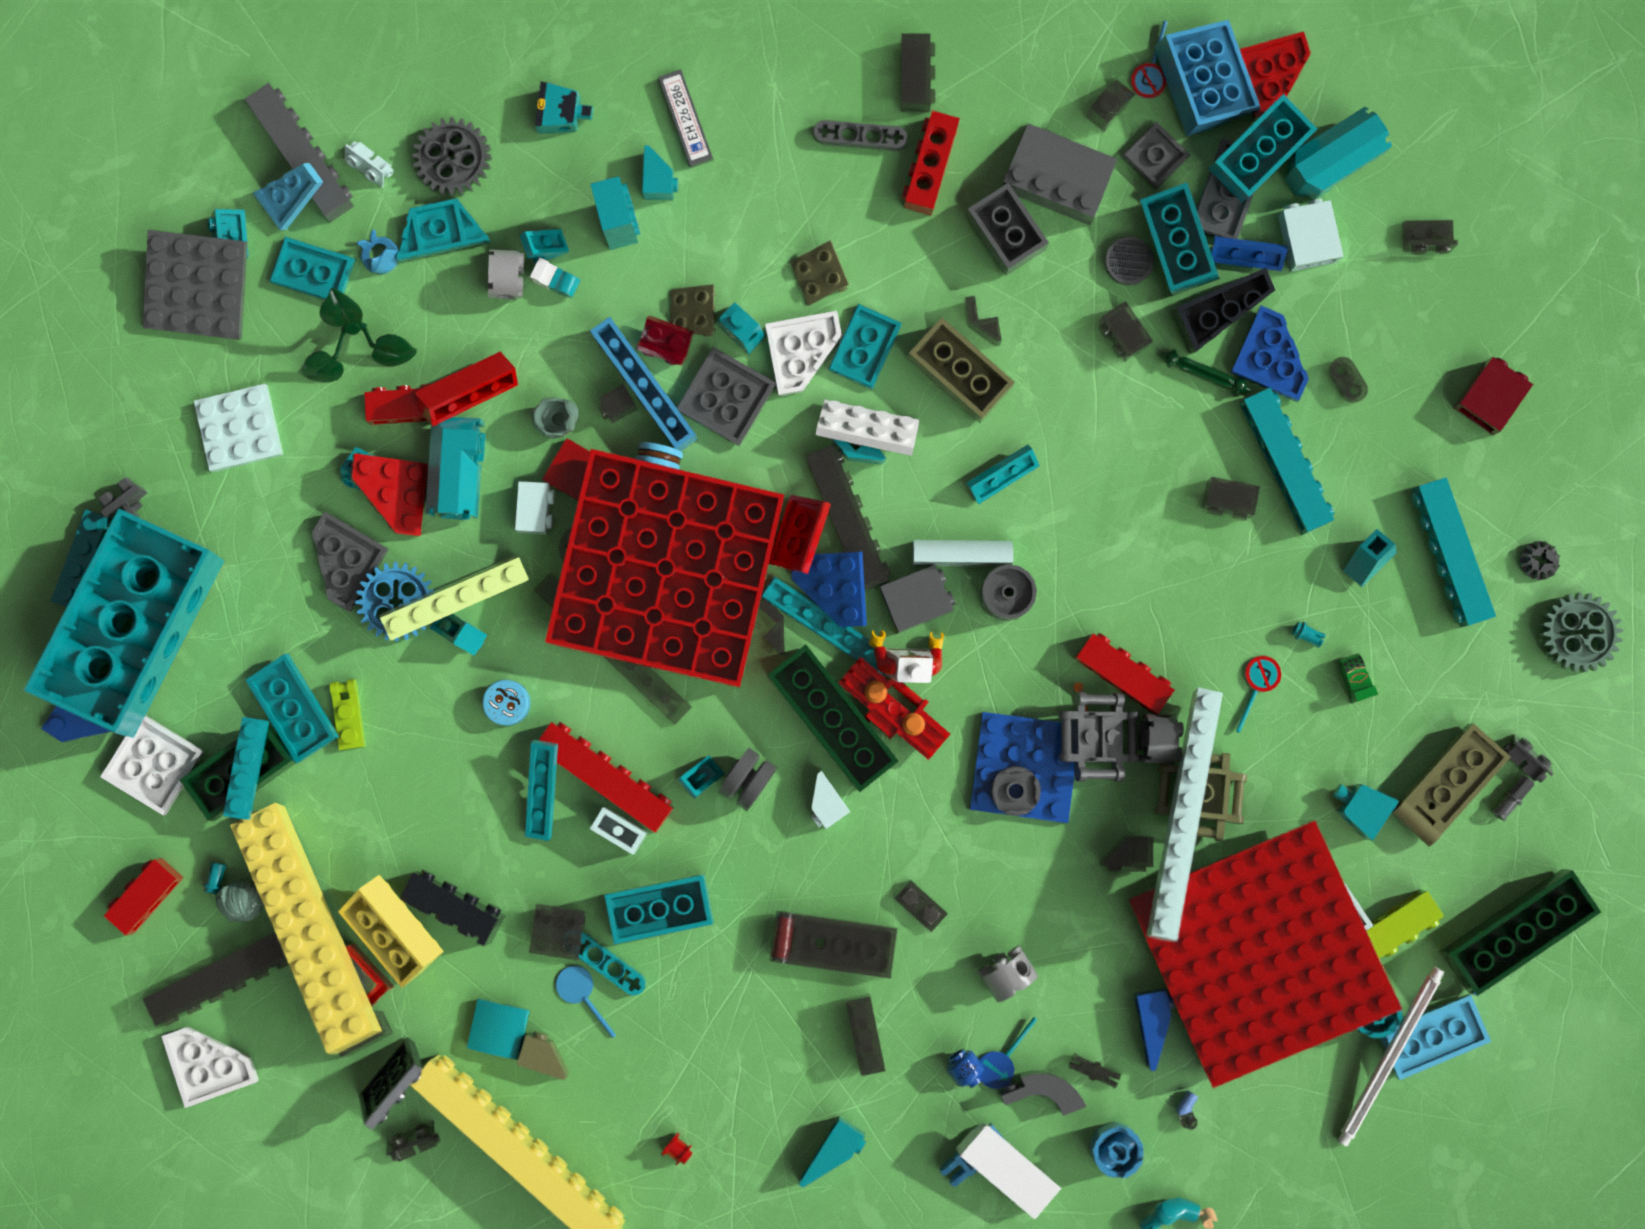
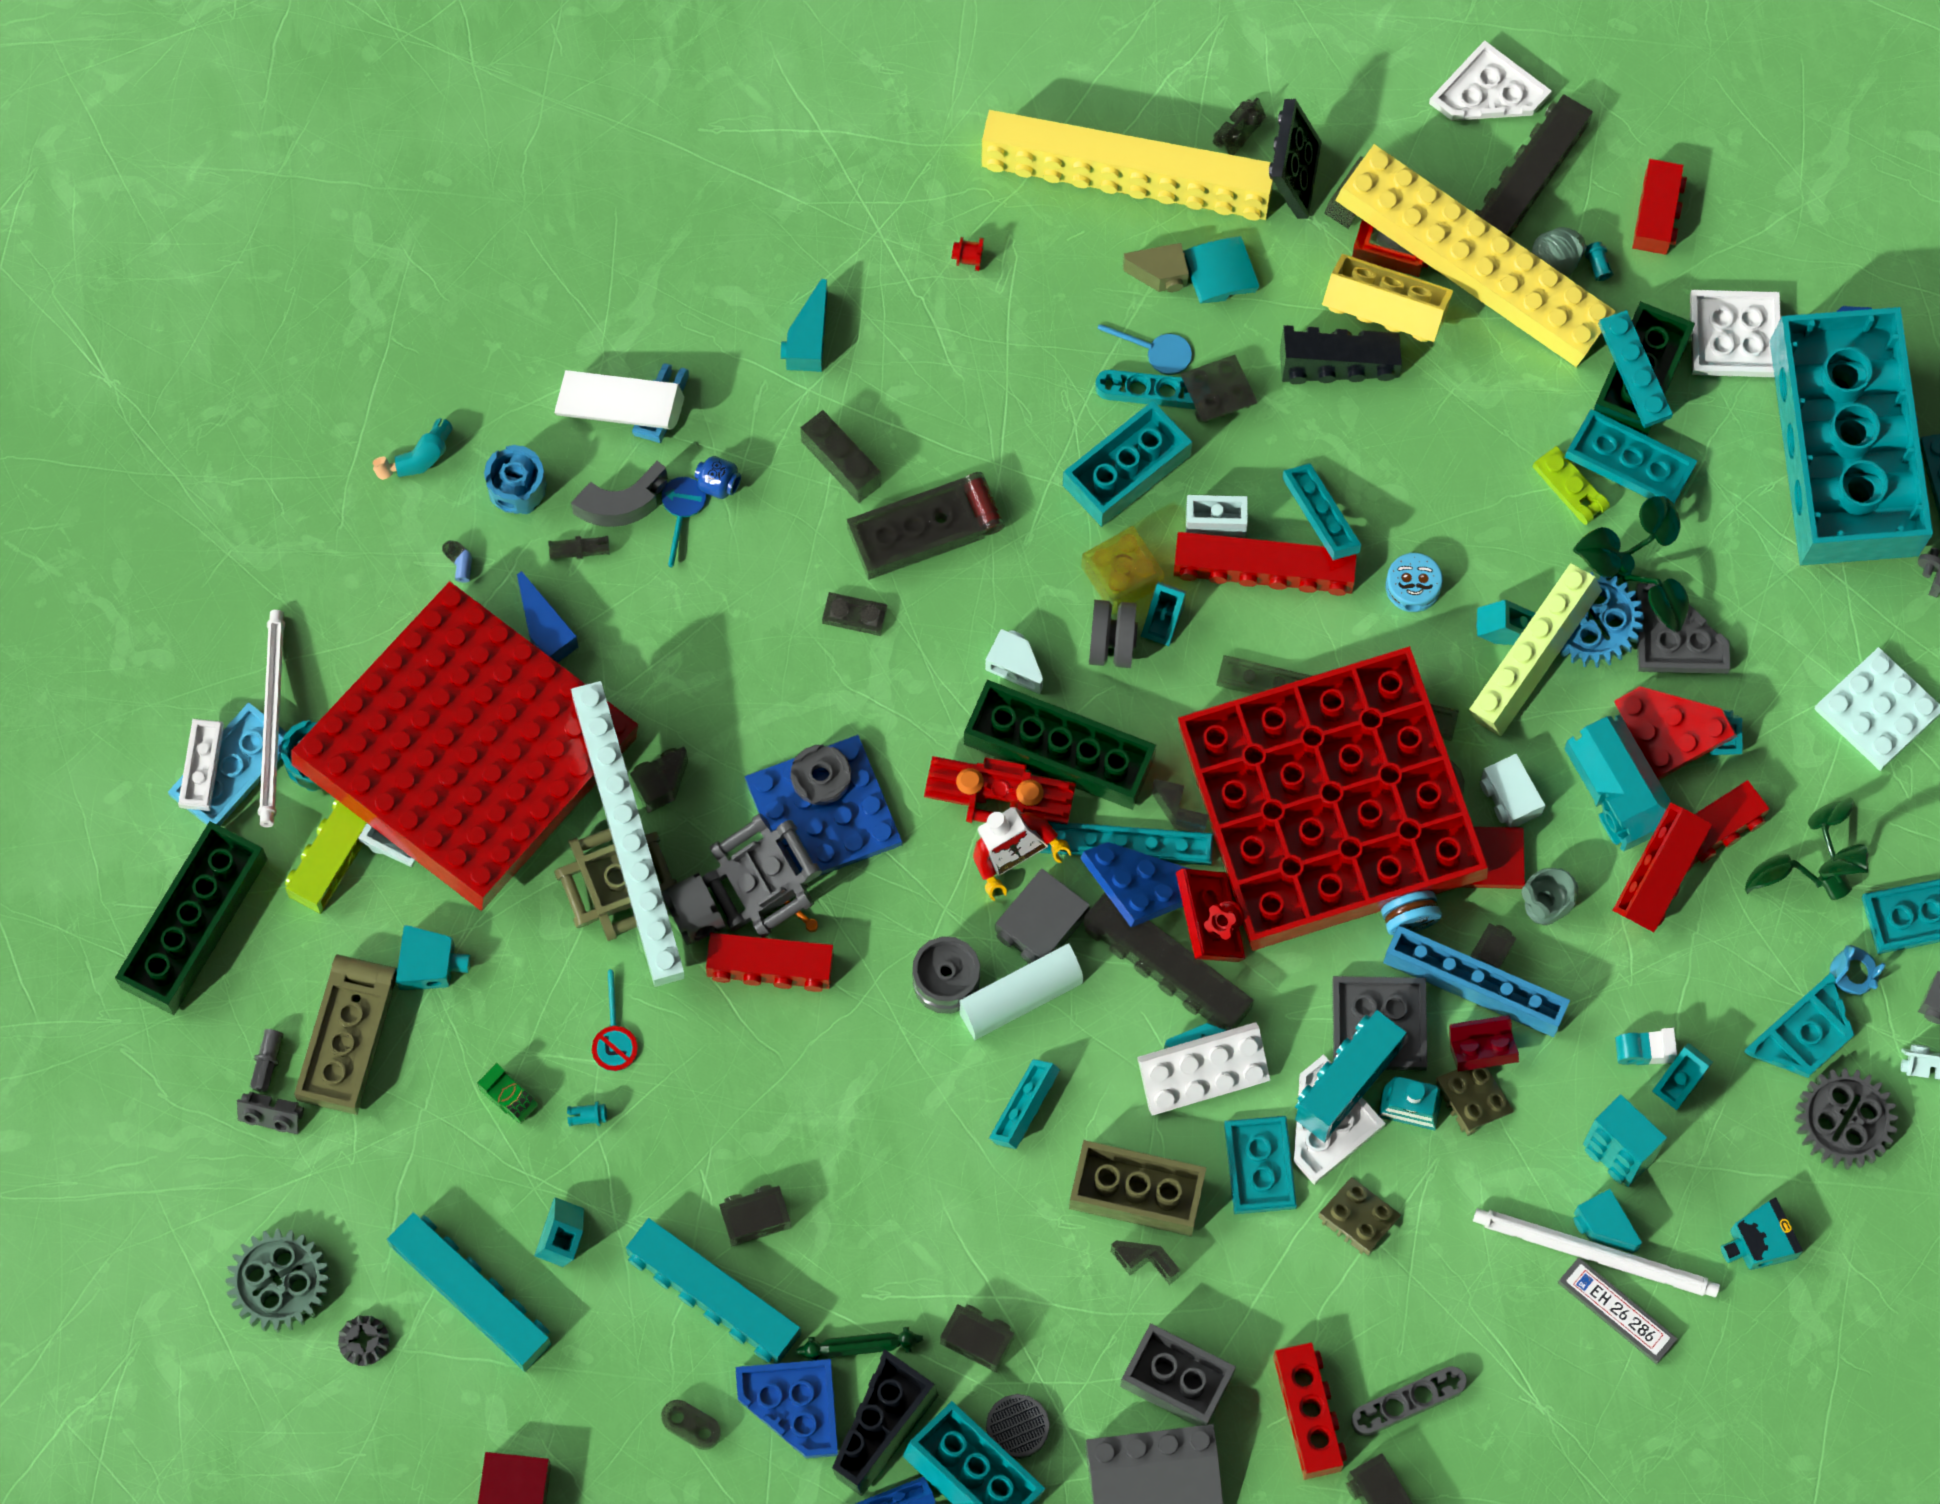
camera: 150 degrees right, 15 degrees down
light grey brick [488,249,524,300] -> none
light grey brick [977,945,1038,1003] -> none
none -> white tile [178,719,224,811]
none -> clear yellow brick [1081,526,1165,615]
none -> red brick [1204,900,1244,940]
none -> teal brick [1295,1010,1407,1143]
none -> white piece [1473,1208,1720,1298]
none -> dark green plant [1573,496,1689,632]

